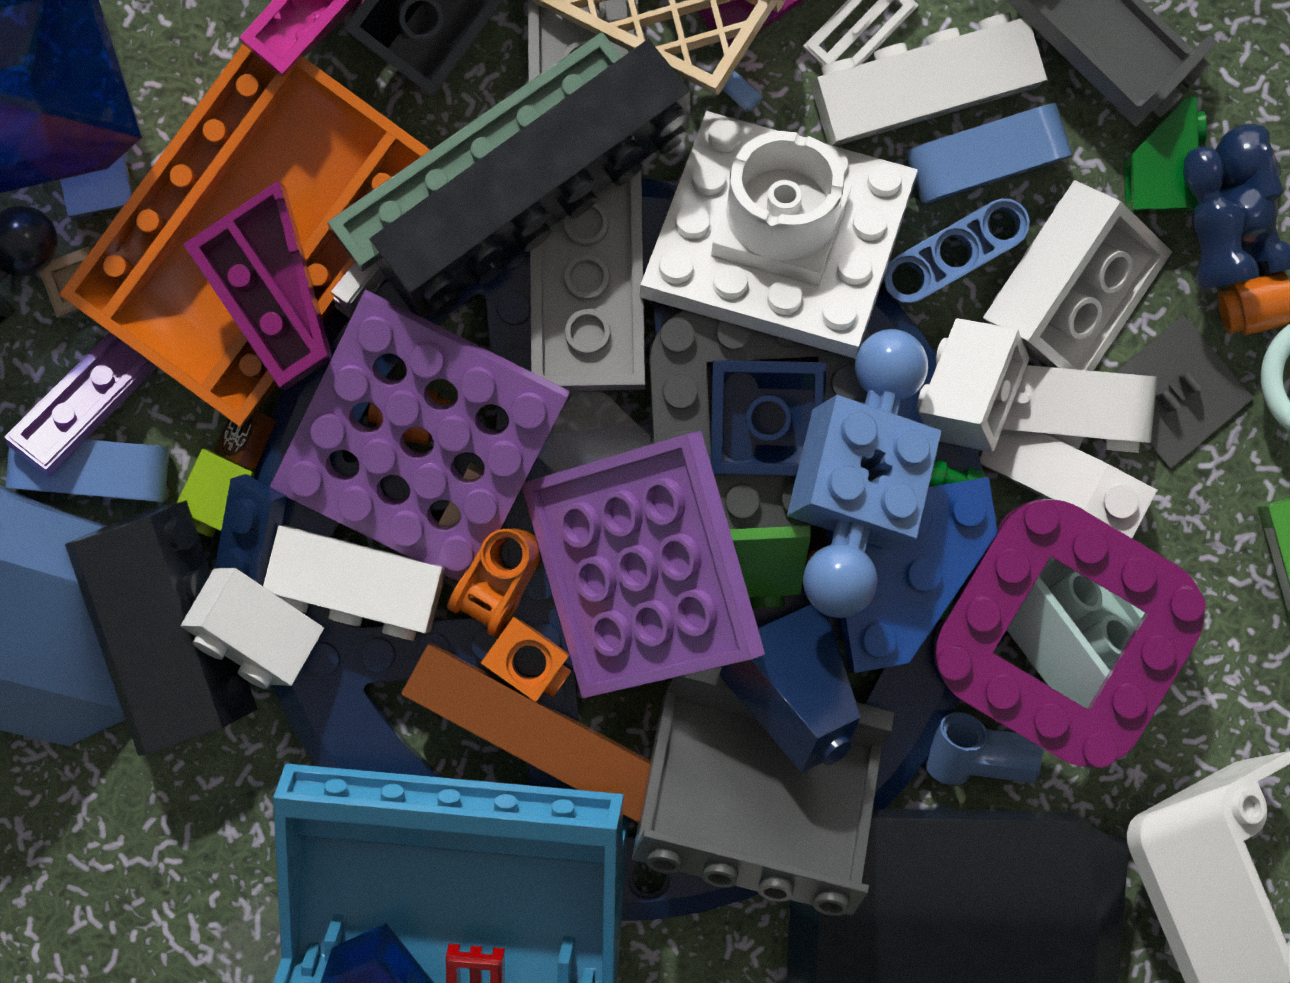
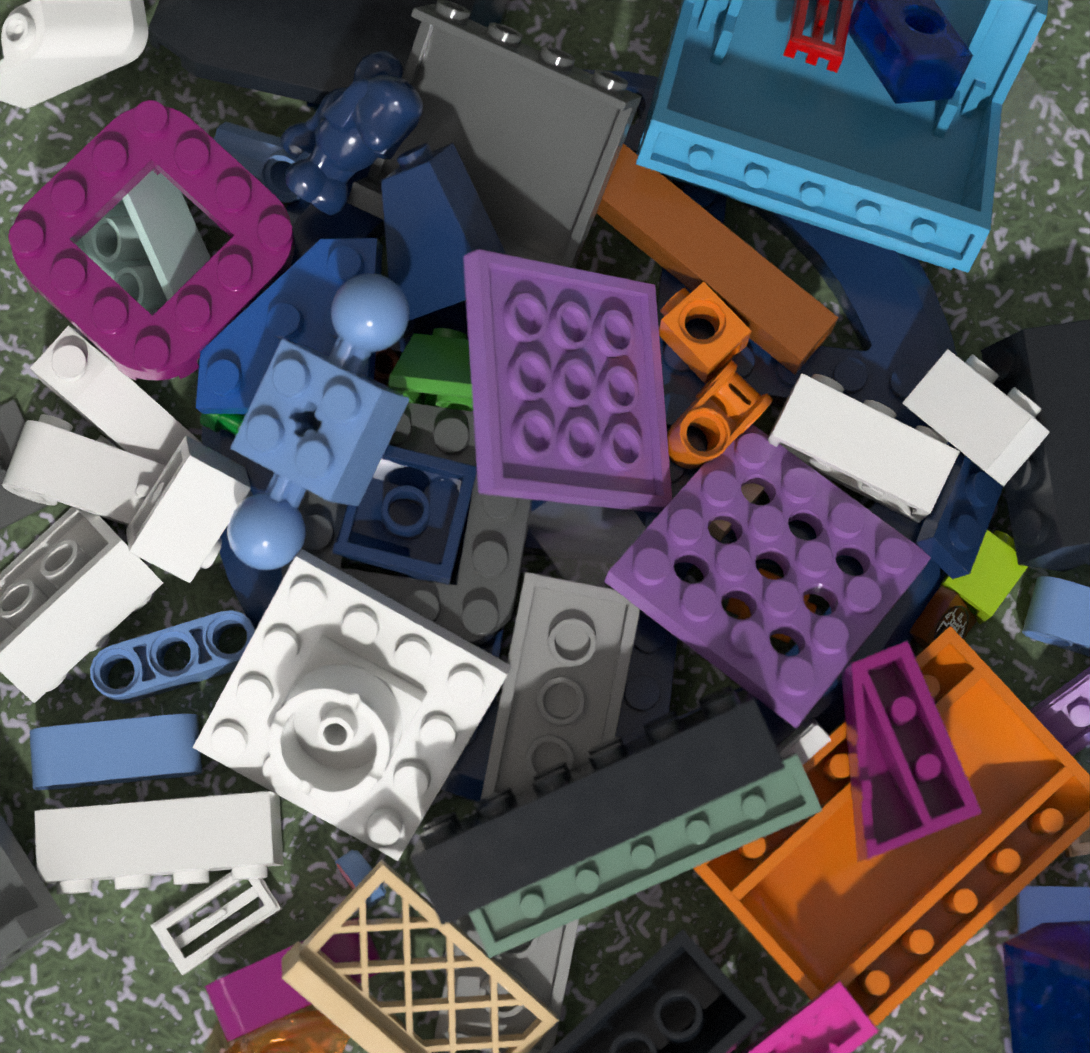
camera: 170 degrees left, 10 degrees down
none -> dark blue animal [280,50,423,216]

